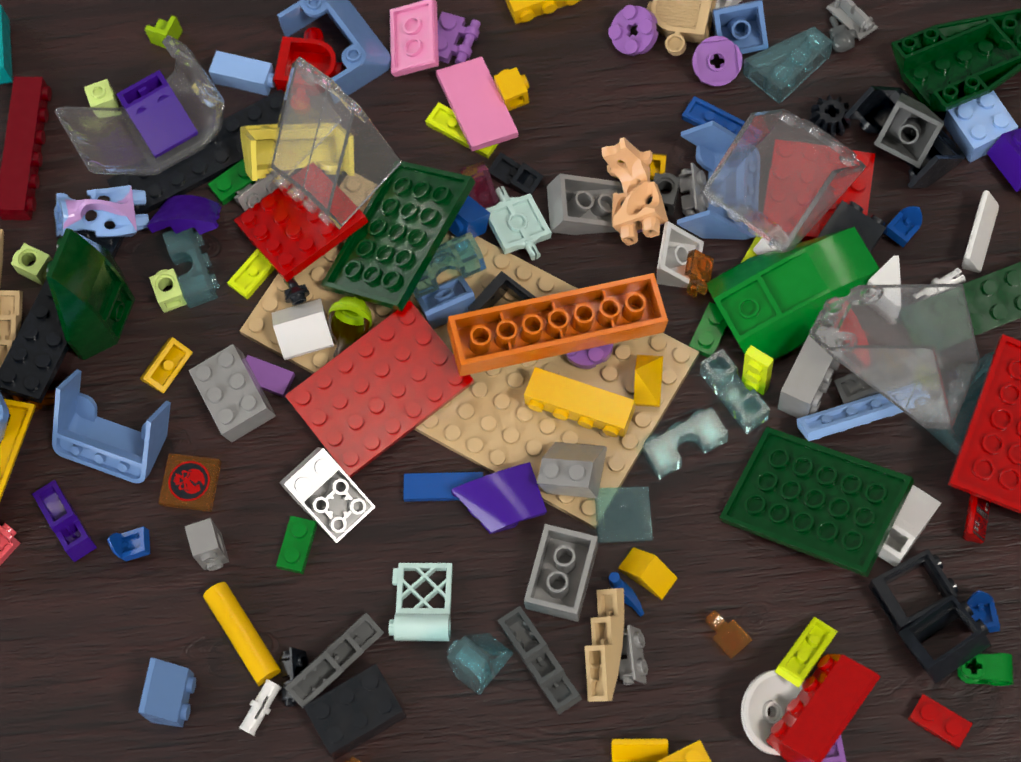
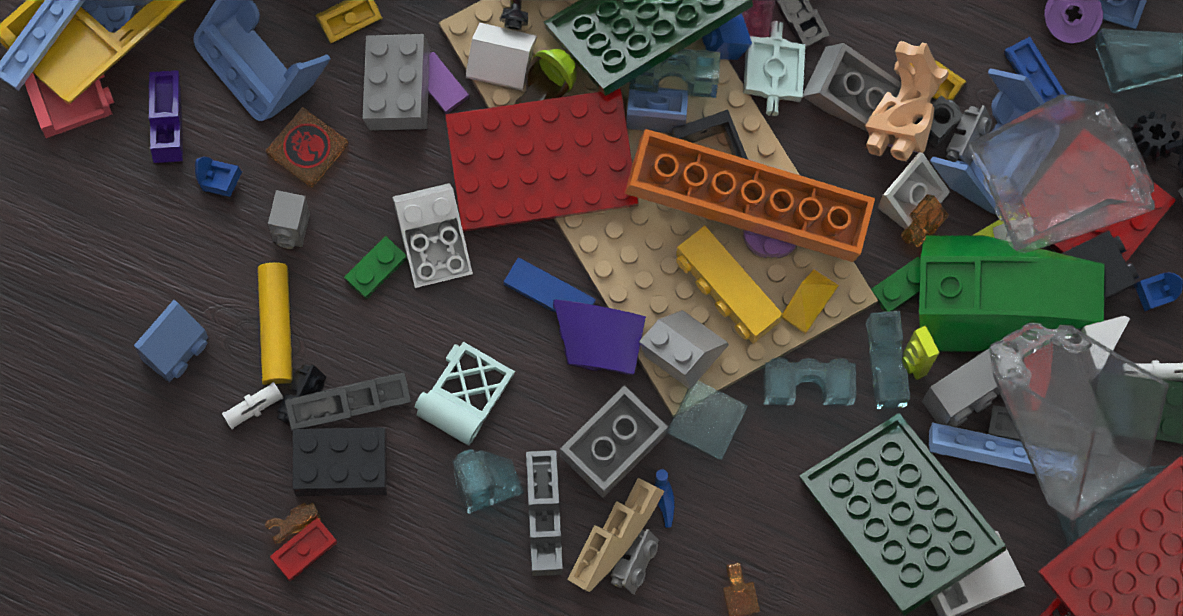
camera: 15 degrees right, 5 degrees up
yellow slope [618,547,678,600] -> none

